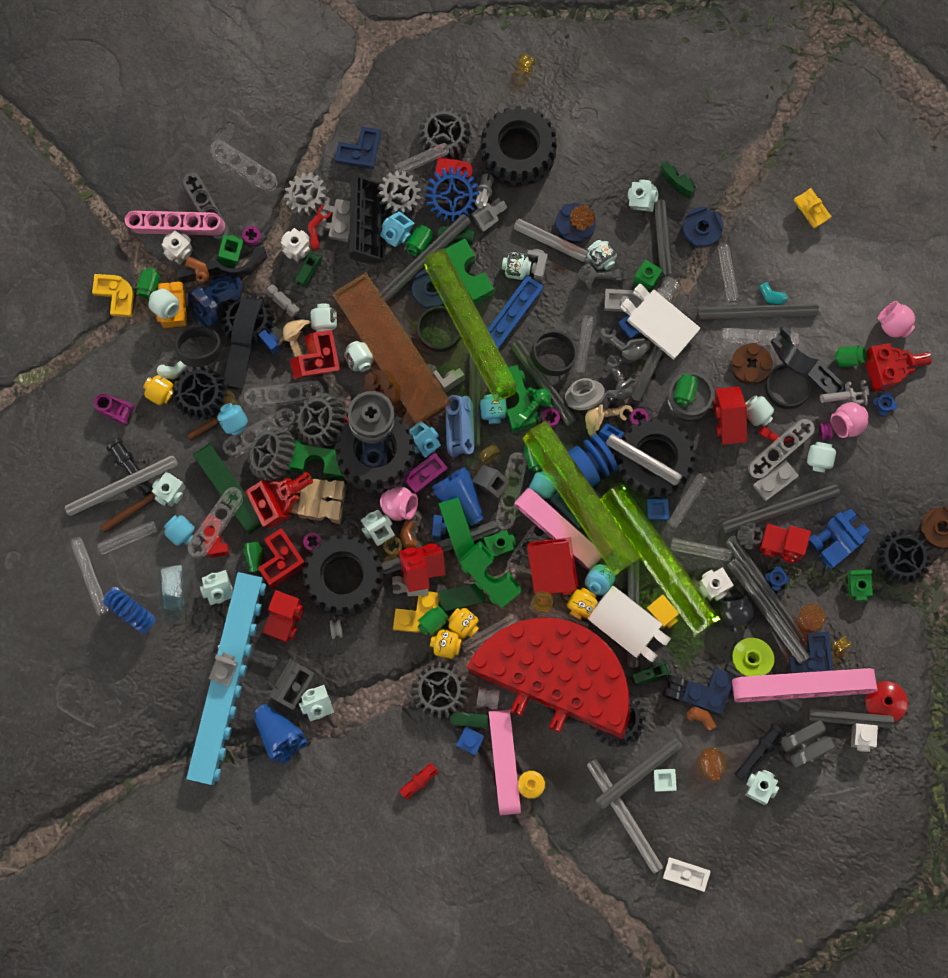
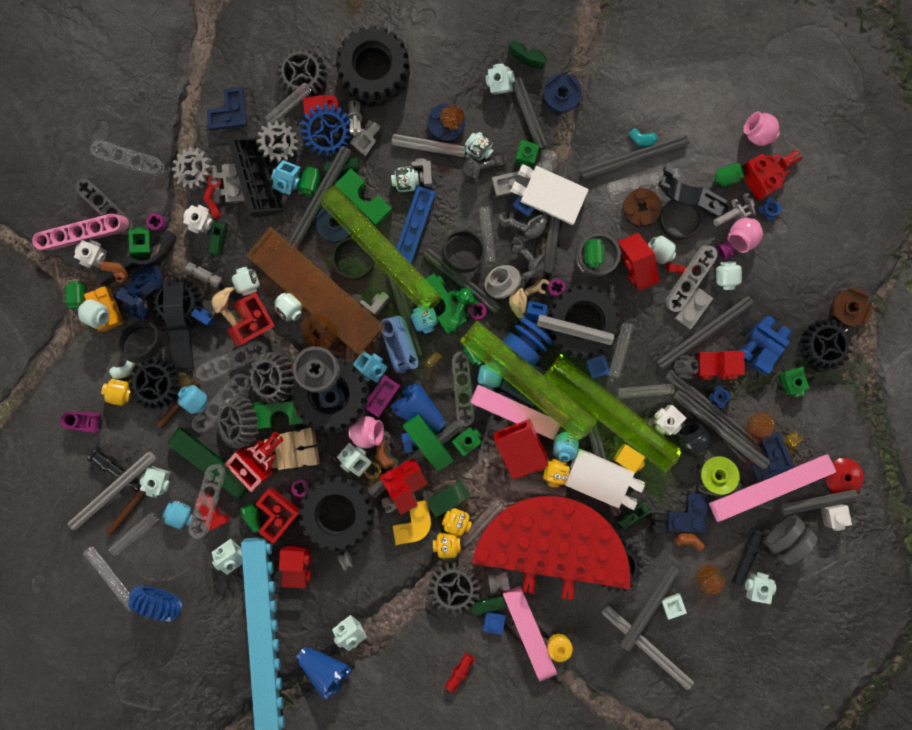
camera: 20 degrees left, 10 degrees up
yellow plate [92,274,134,317] -> none
clear light blue slope [161,565,186,611] -> none
light grey bracket [209,652,239,687] -> none
dark grey brick [269,659,315,710] -> none
green brick [417,605,449,636] -> none
green arch [460,541,522,608] -> none
dark grey brick [472,465,510,498] -> none
clear yellow tile [532,591,553,613] -> none
white plate [663,857,710,892] -> none
clear axle [718,244,739,302] -> none
yellow hips [794,188,832,229] -> none

